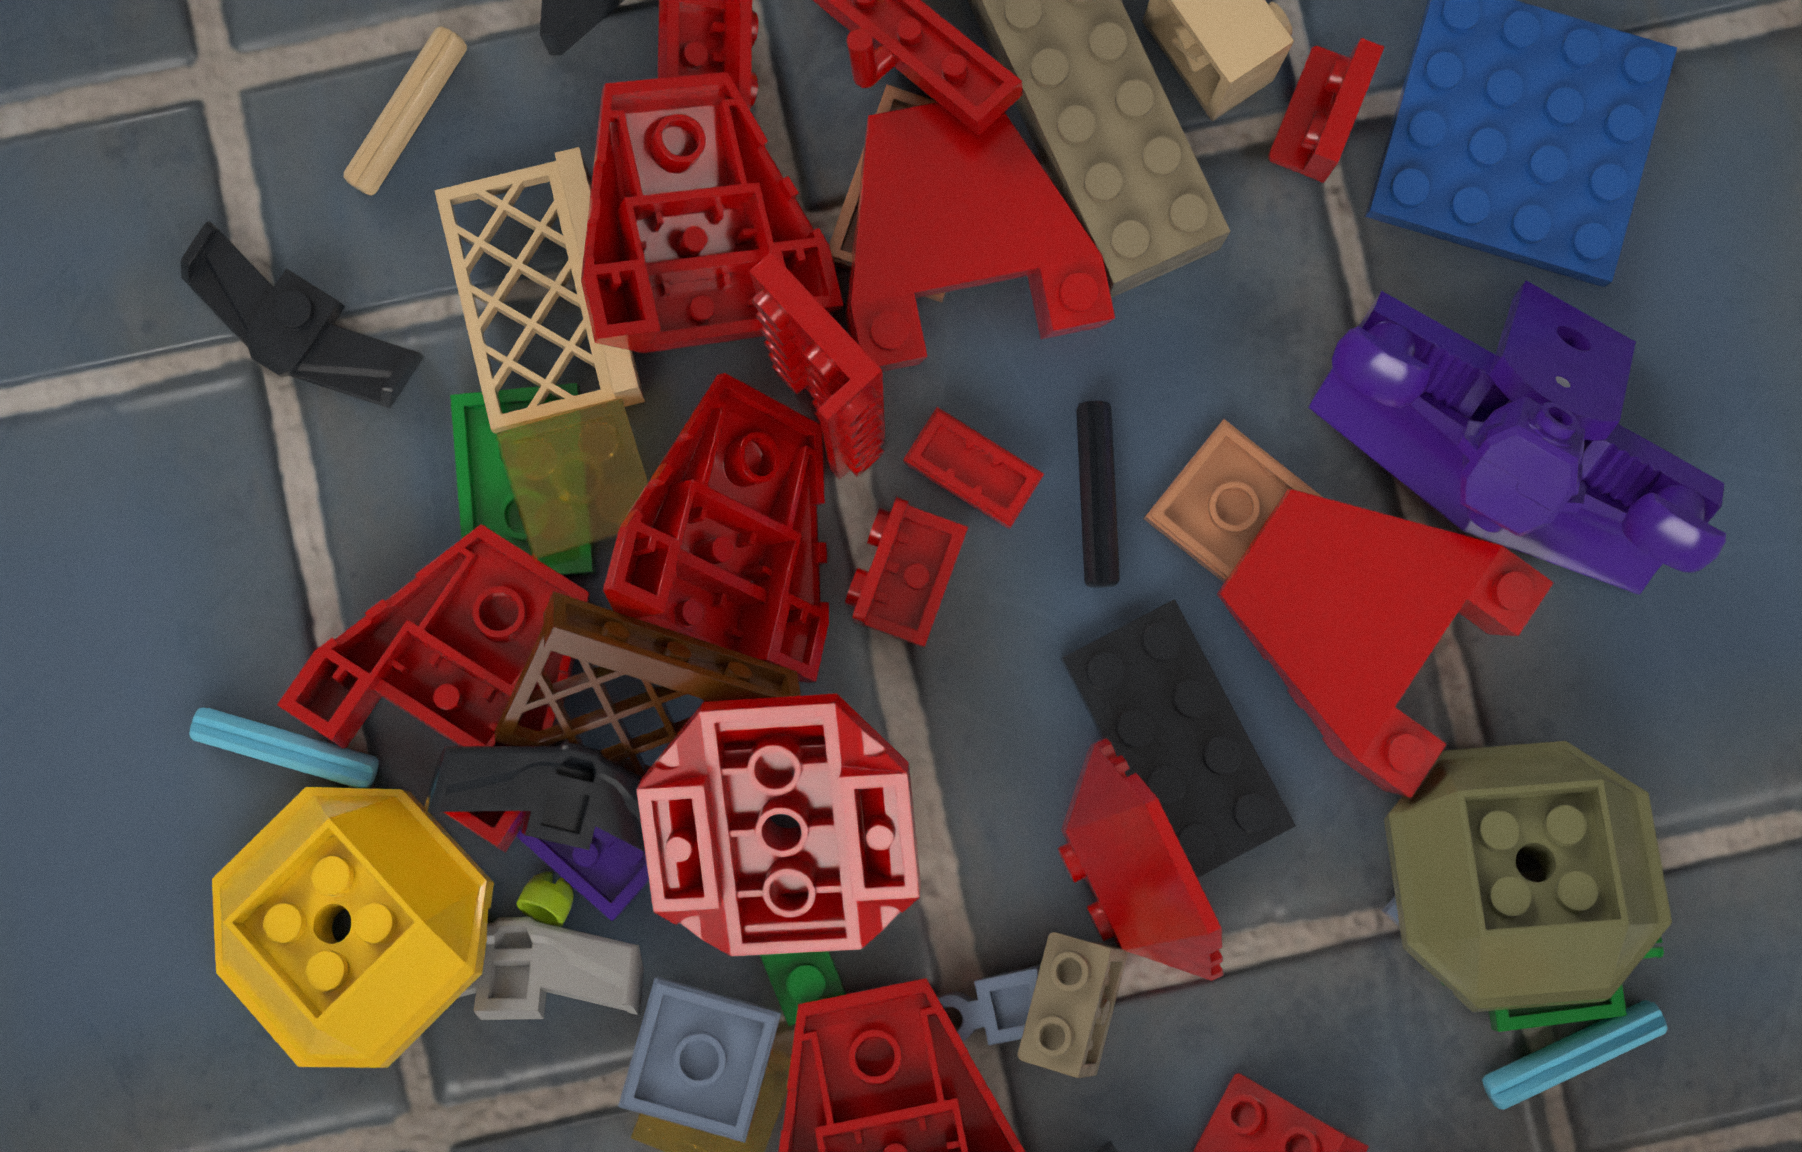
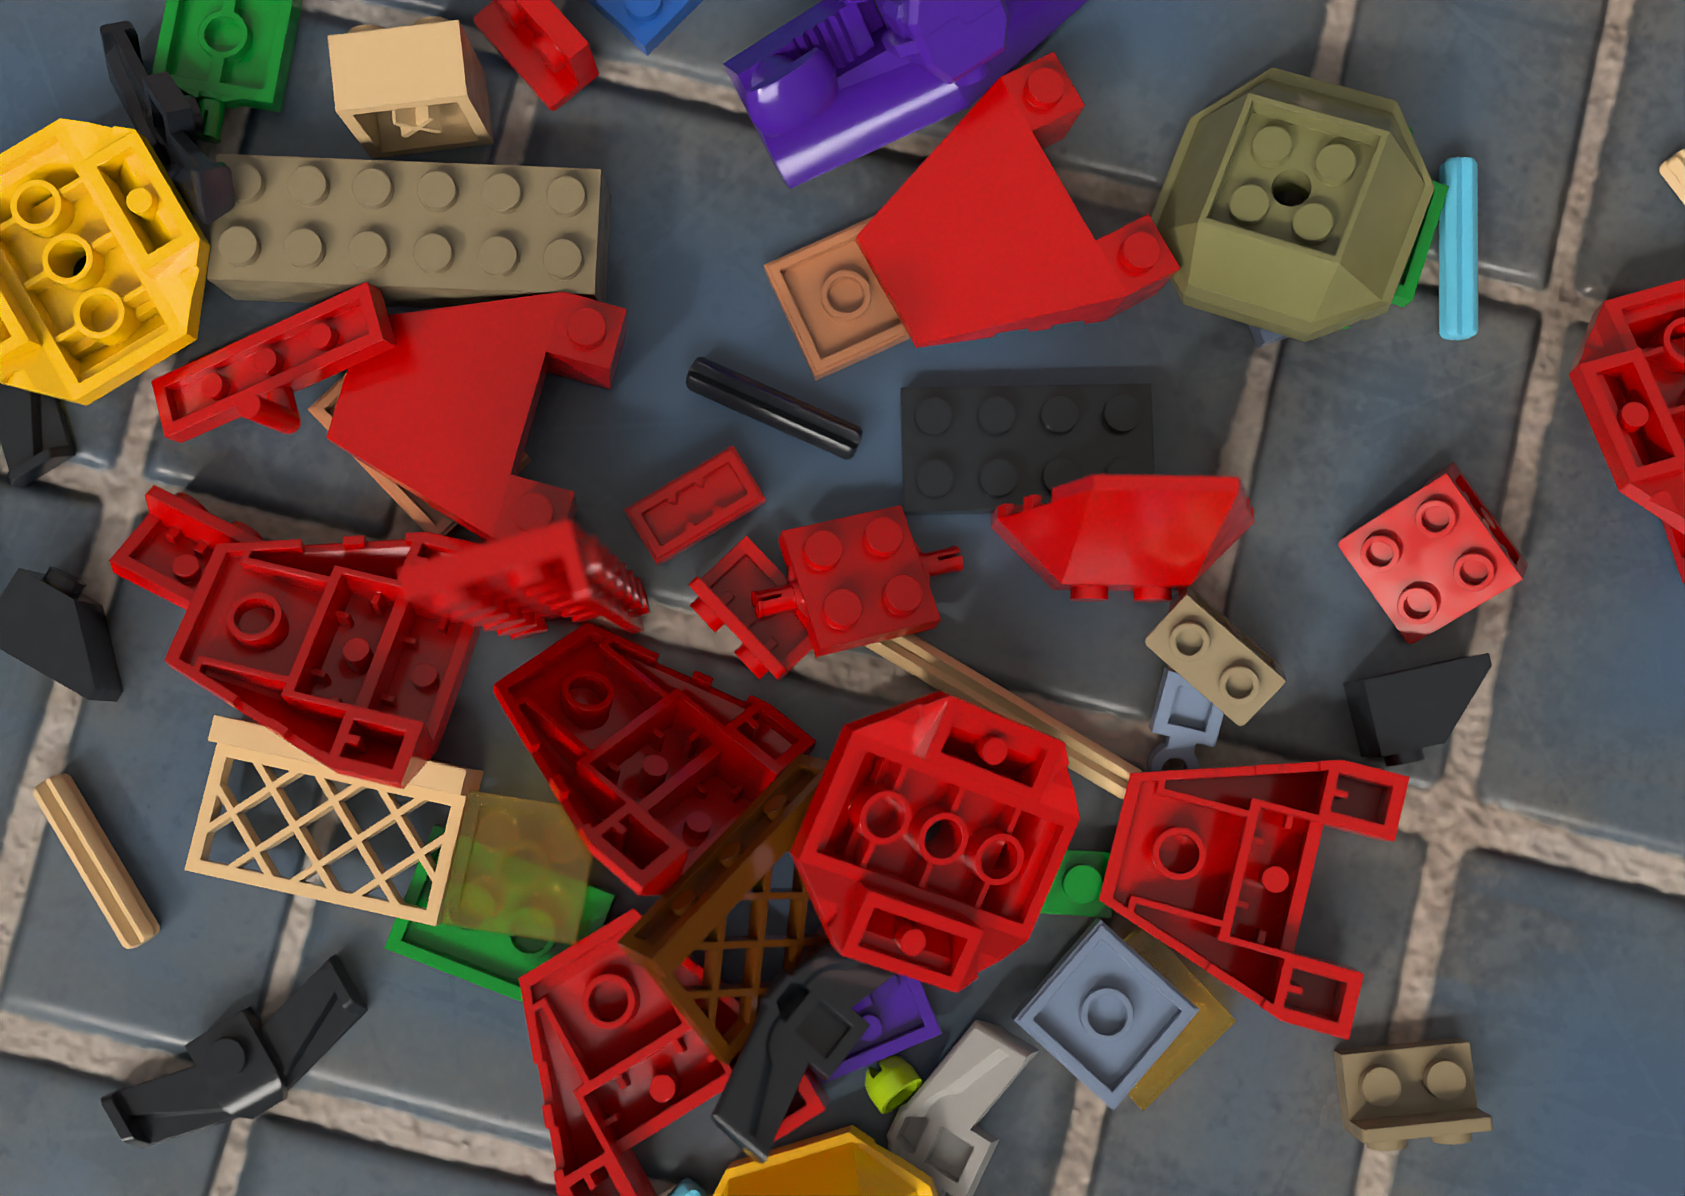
camera: 70 degrees left, 0 degrees up
none -> red plate [751,505,963,657]
none -> tan axle [865,634,1142,799]

